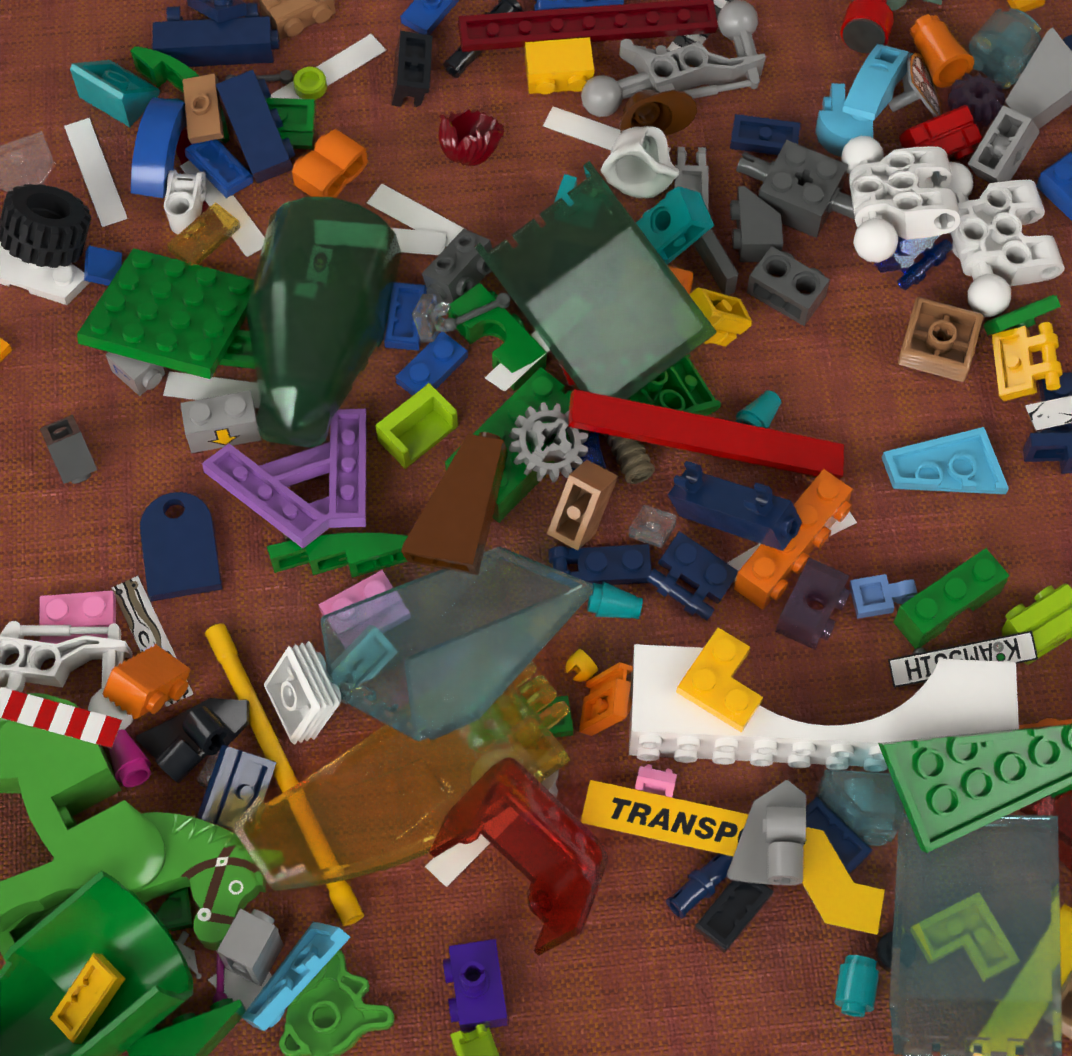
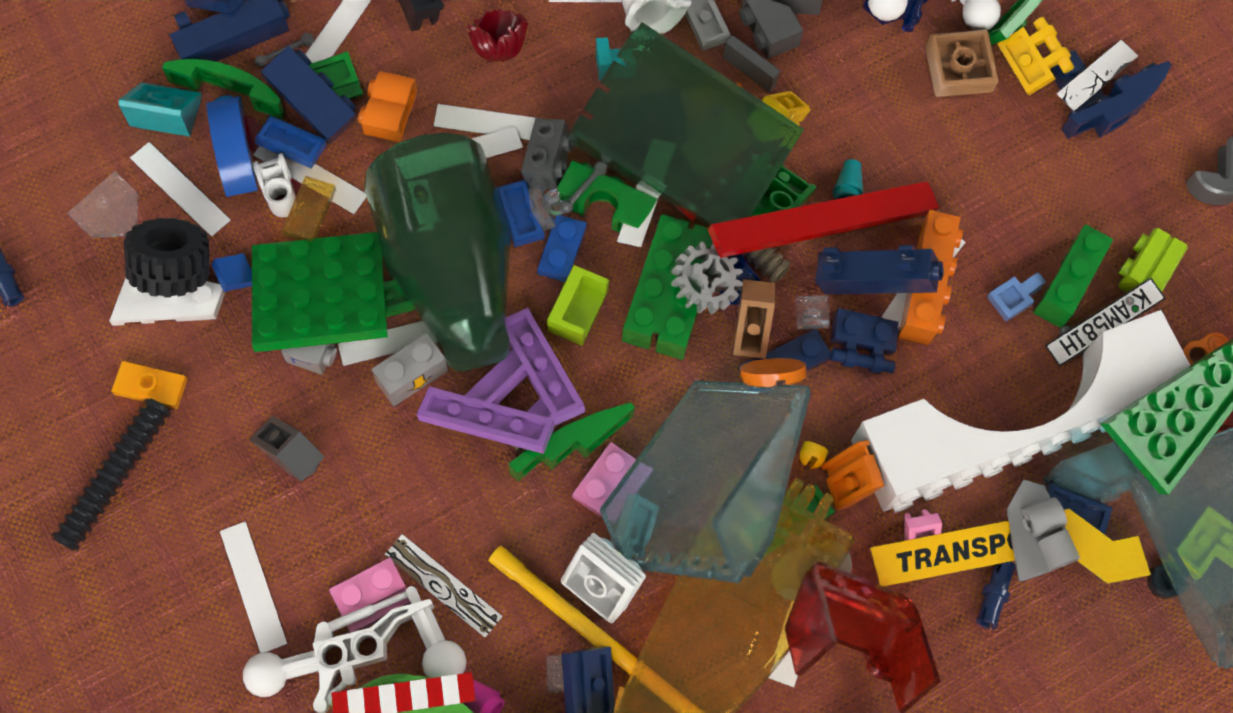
camera: 30 degrees left, 5 degrees up
orange brick [103,644,191,719] -> none
black panel [136,698,249,784] -> none
dark blue tile [140,492,223,602] -> none
medium nougat plate [182,73,224,144] -> none
lime tile [293,67,327,100] -> none
reddish brown slope [401,432,508,575] -> none
teal cone [587,581,643,619] -> none
teal brick [632,186,714,265] -> none
yellow plate [676,627,763,733] -> none
black plate [694,880,774,953] -> none
dark grey brick [747,246,830,326] -> none
brick [775,558,851,650] -> none
teal brick [834,955,879,1017] -> none
medium azure wing [882,427,1009,494] -> none
none -> orange tile [740,358,806,387]

